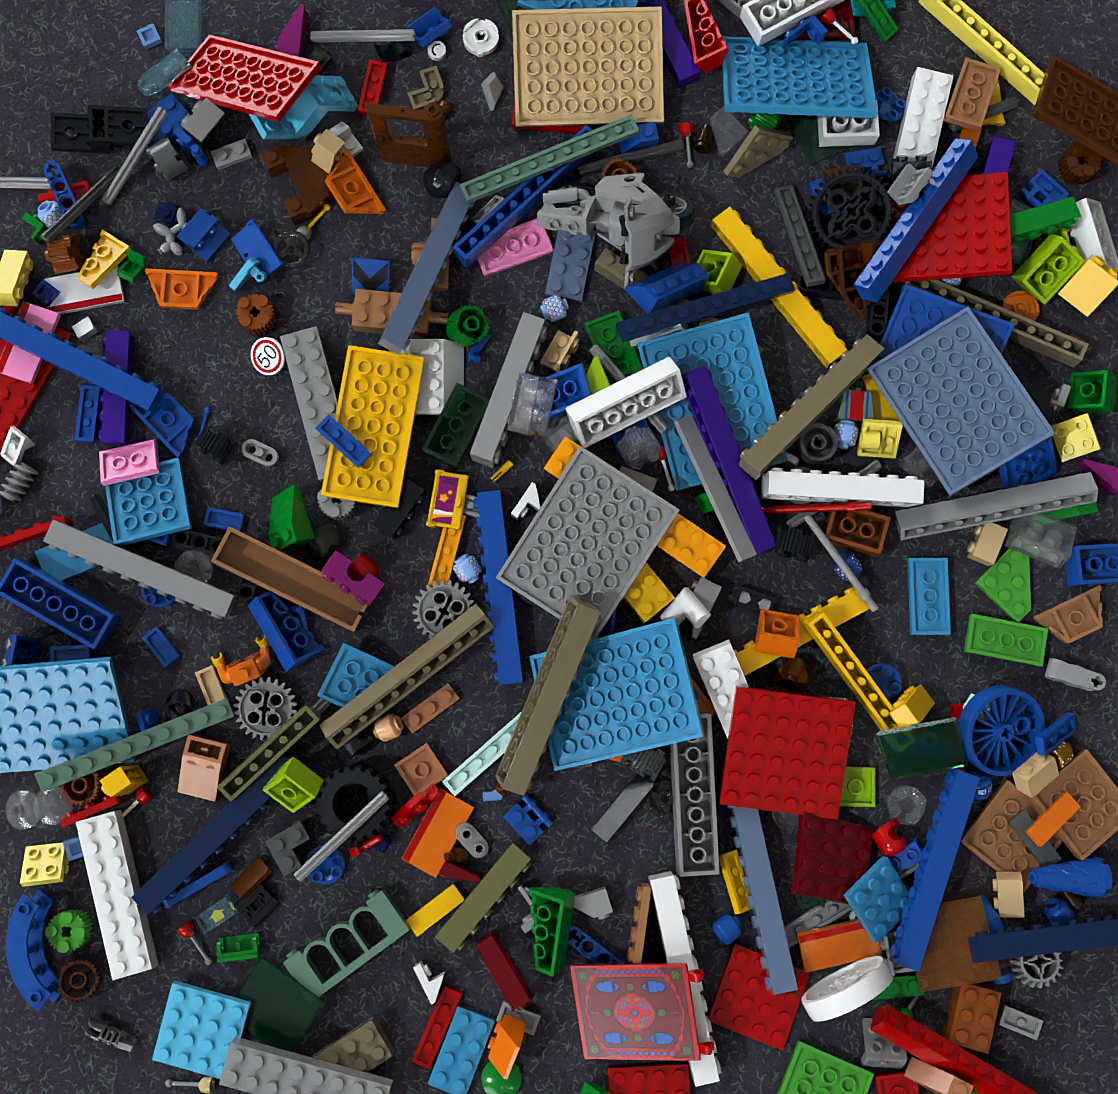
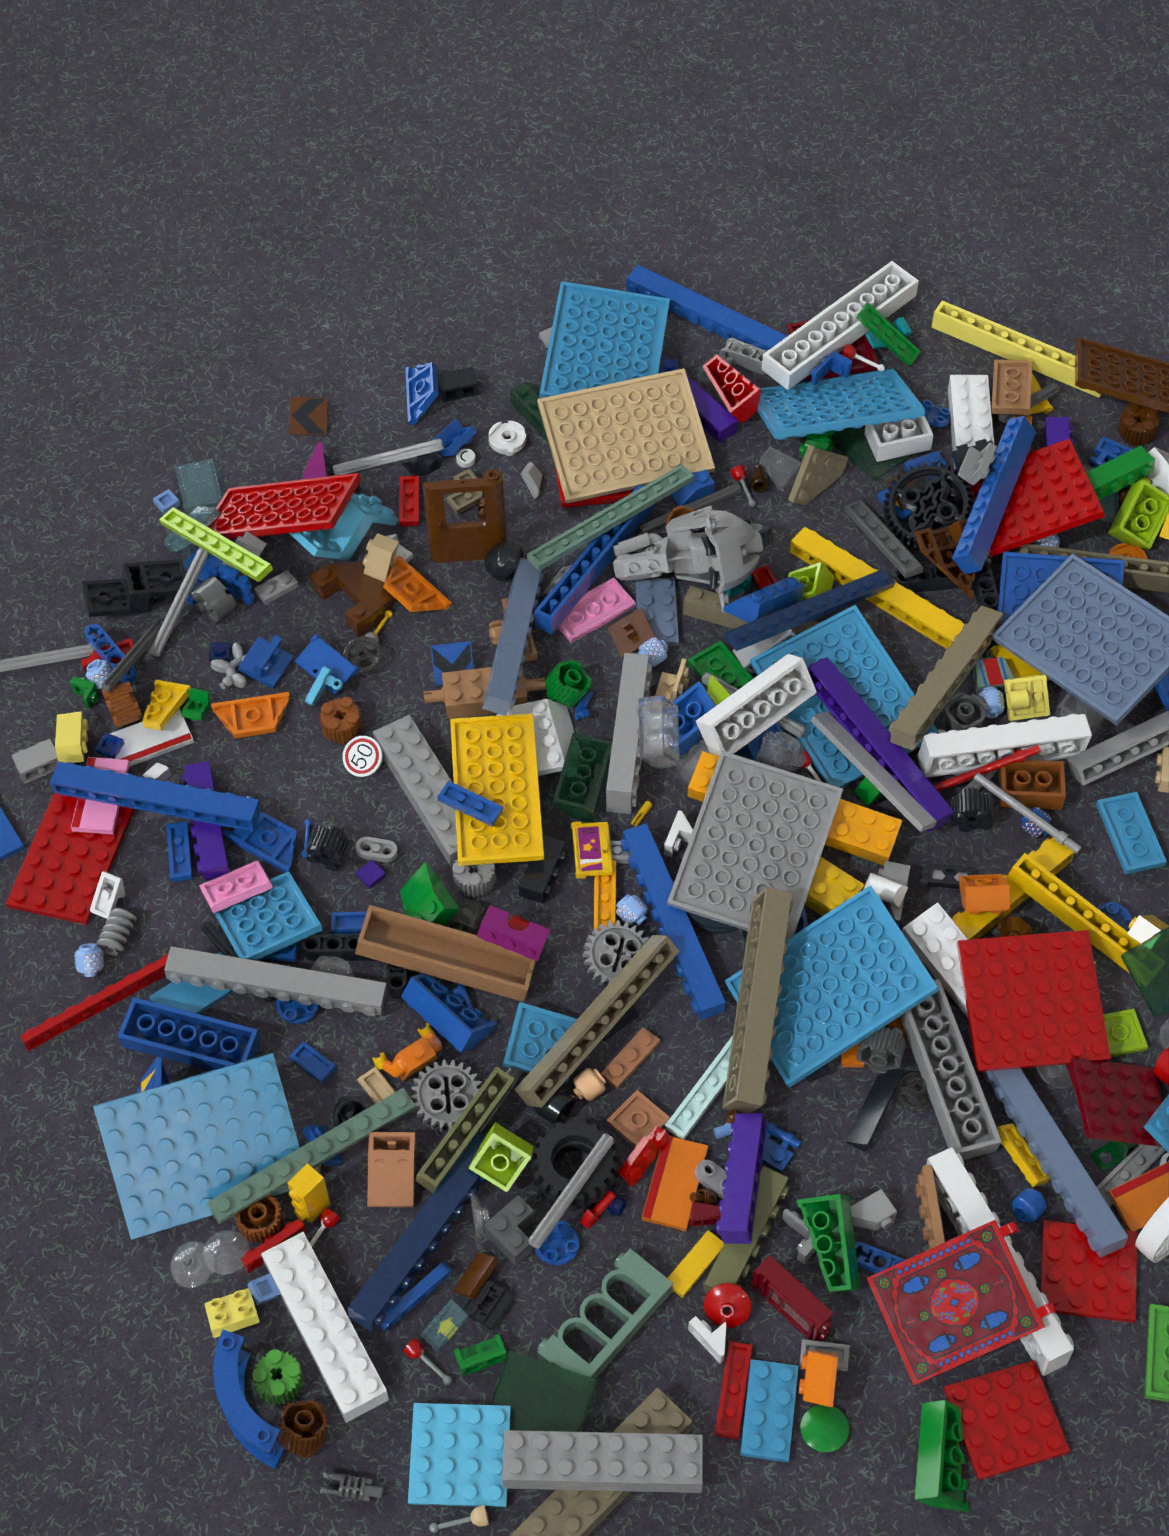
camera: 10 degrees left, 25 degrees down
none -> lime plate [159,507,273,582]
none -> dark purple tile [356,860,386,889]
none -> clear dish [471,1193,490,1240]
none -> reddish brown piece [607,608,656,659]
none -> red dish [704,1283,751,1328]
none -> dark purple brick [717,1113,767,1244]

